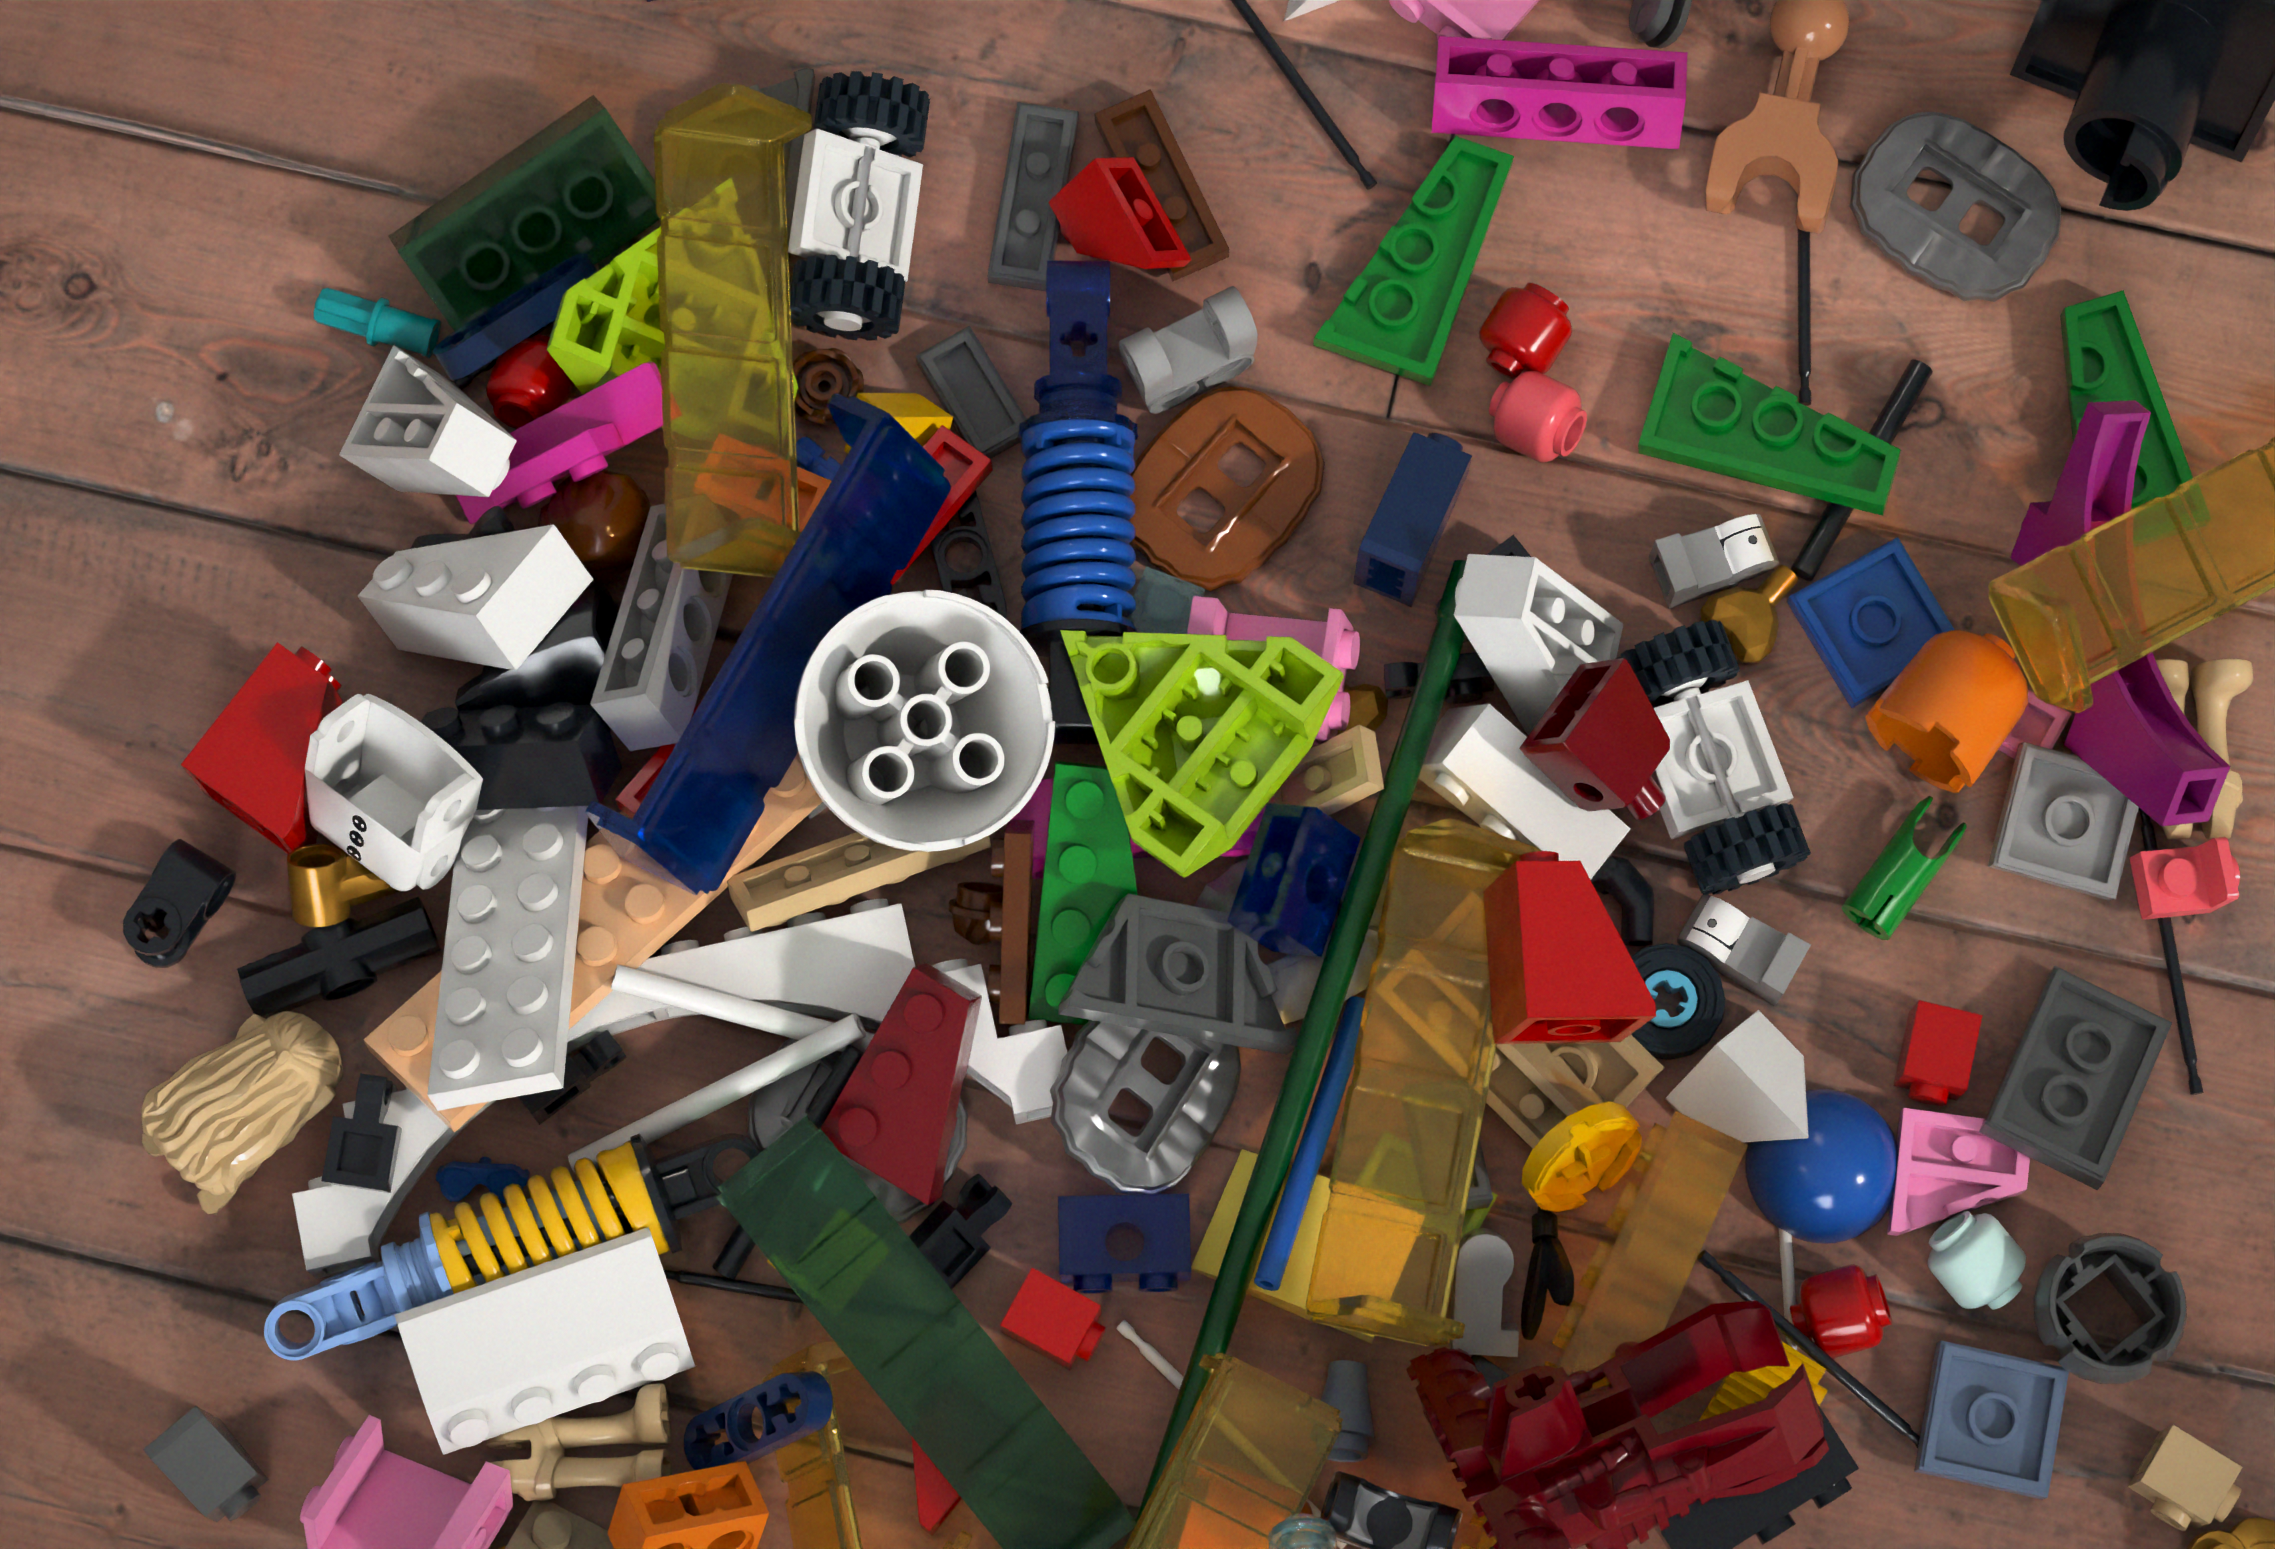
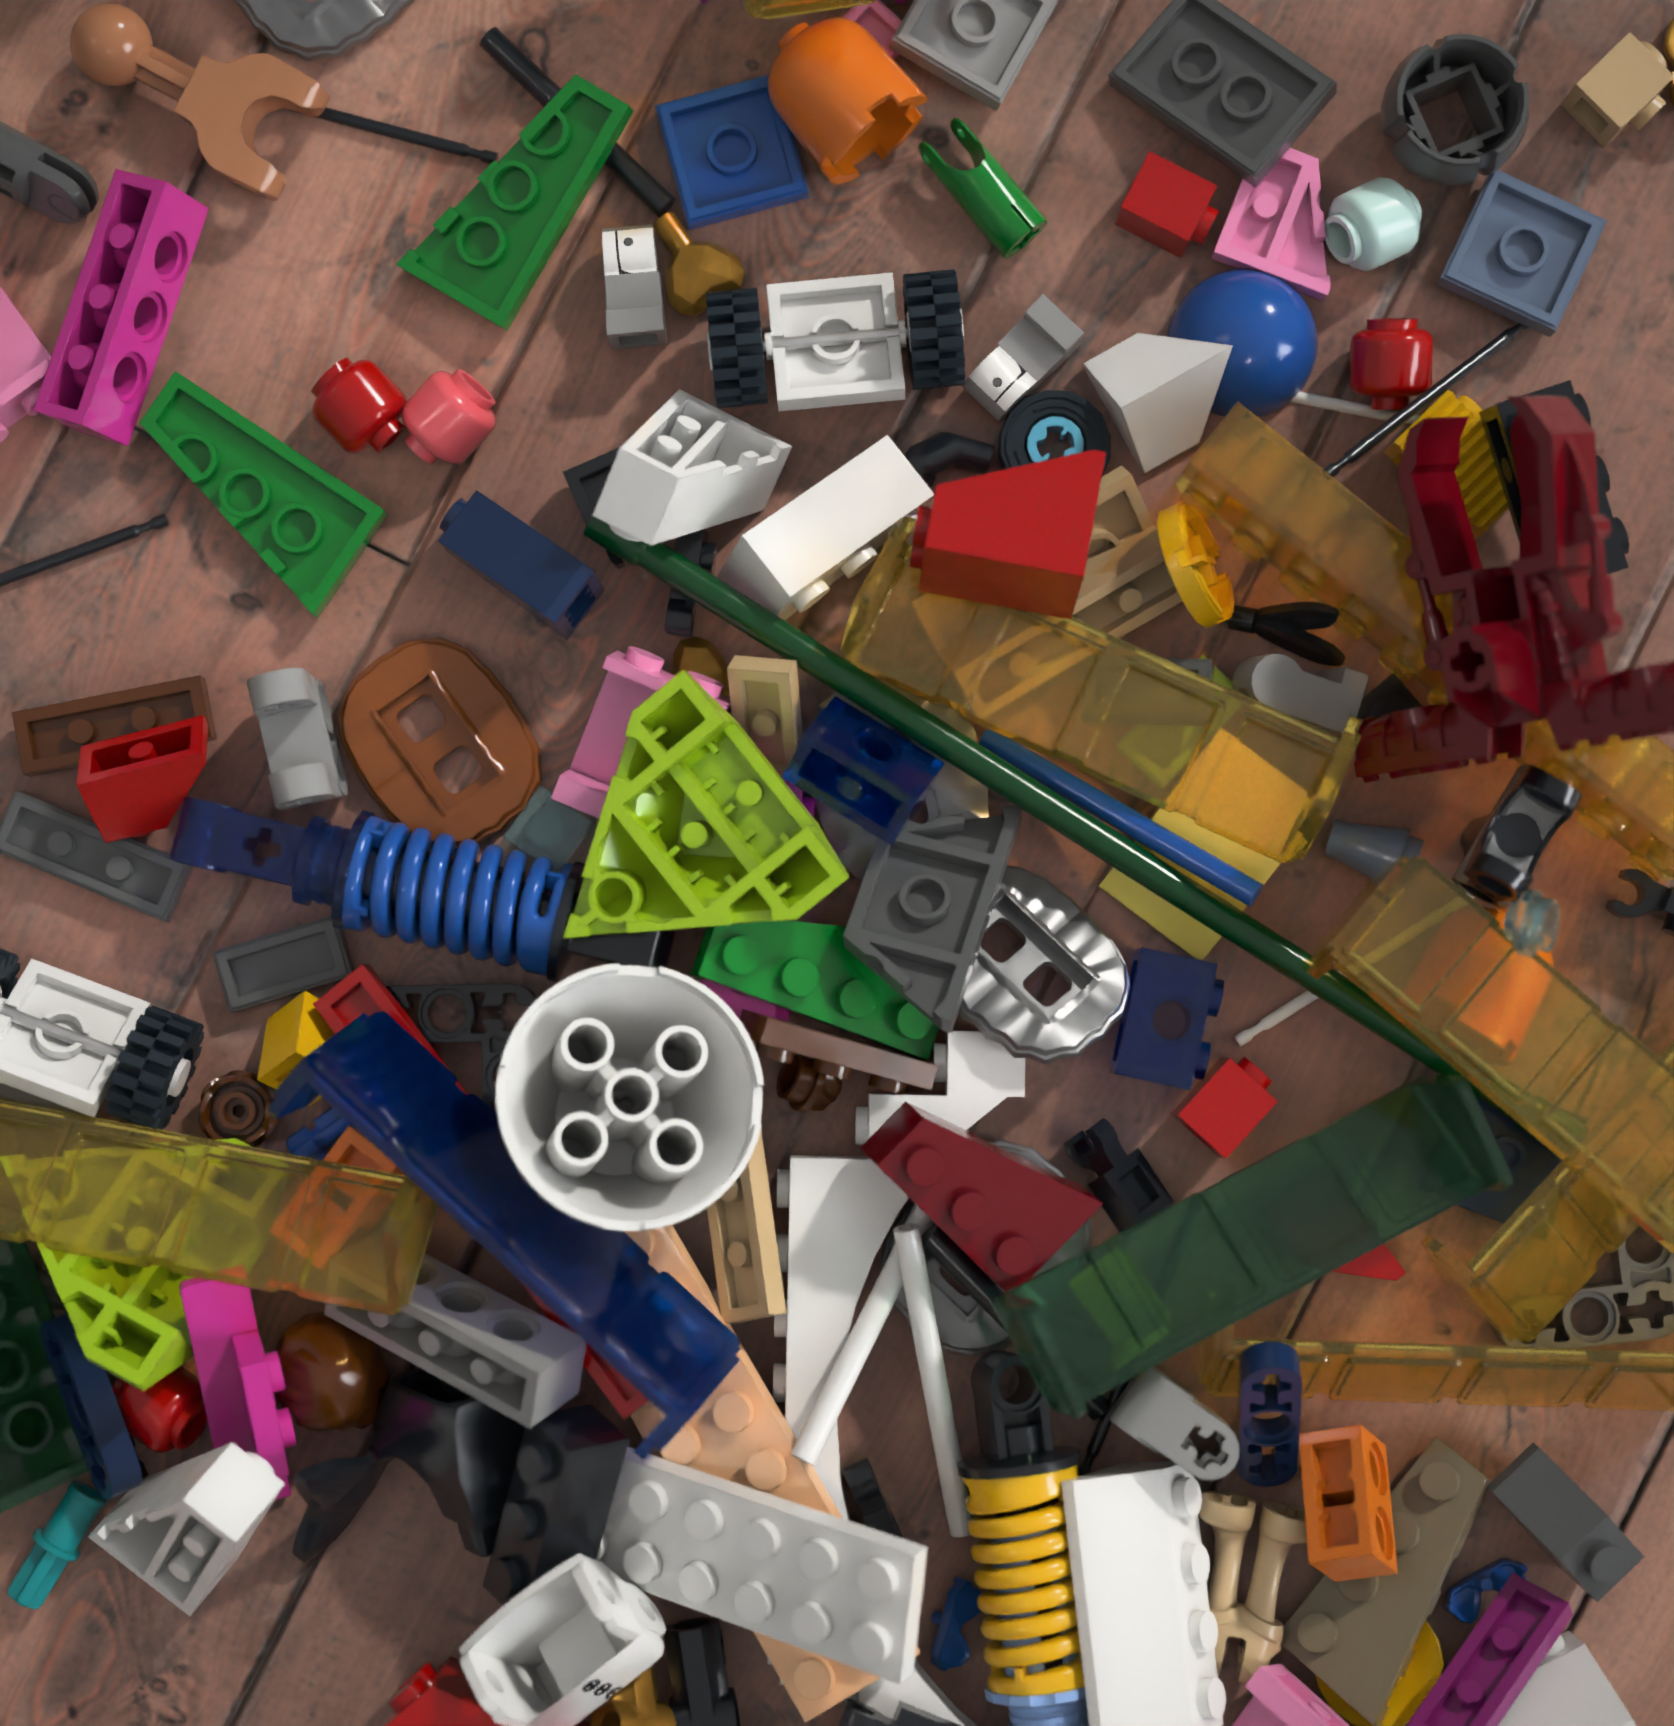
camera: 75 degrees left, 10 degrees up
white wedge [358,524,593,670] -> none
dark red torso [1519,658,1670,820] -> none
none -> light grey piece [1108,1360,1239,1480]

